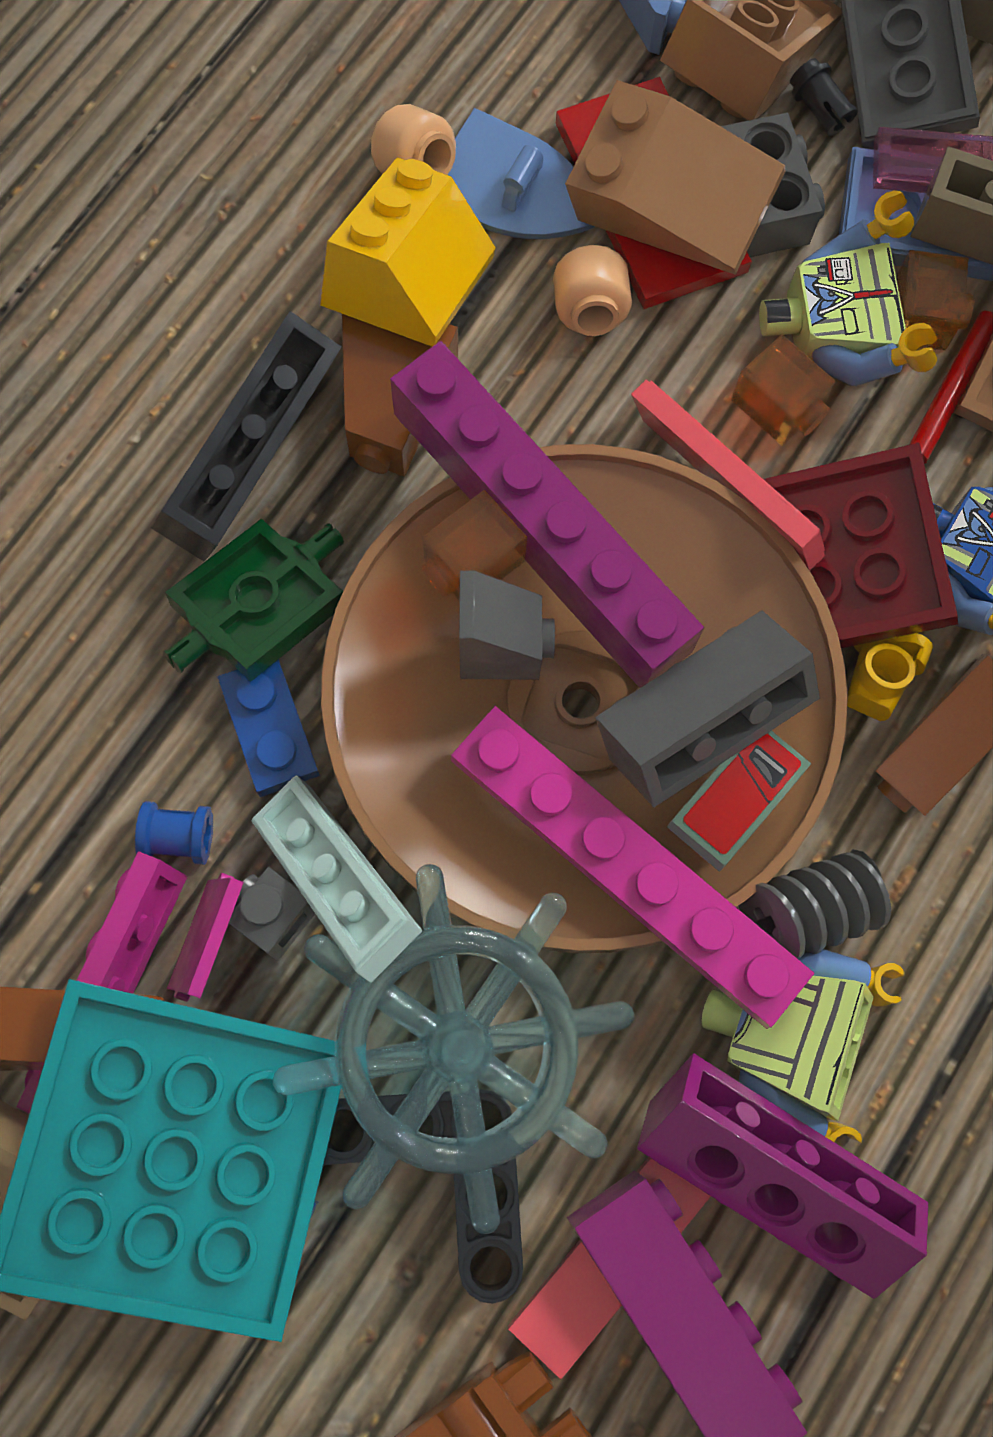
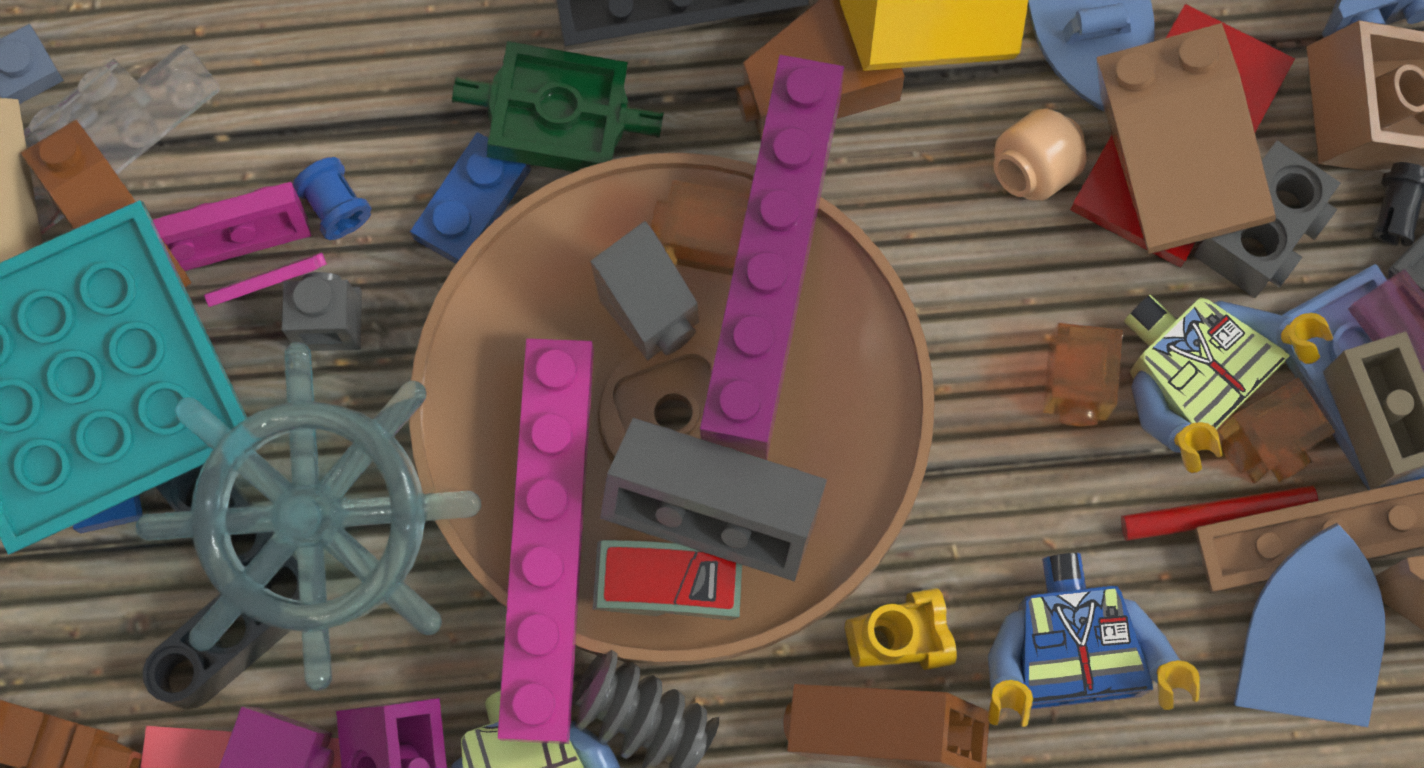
camera: 60 degrees right, 0 degrees up
light aqua tile [251,775,422,983] -> none
coral tile [631,379,825,571] -> none
dark red plate [764,443,958,648] -> none

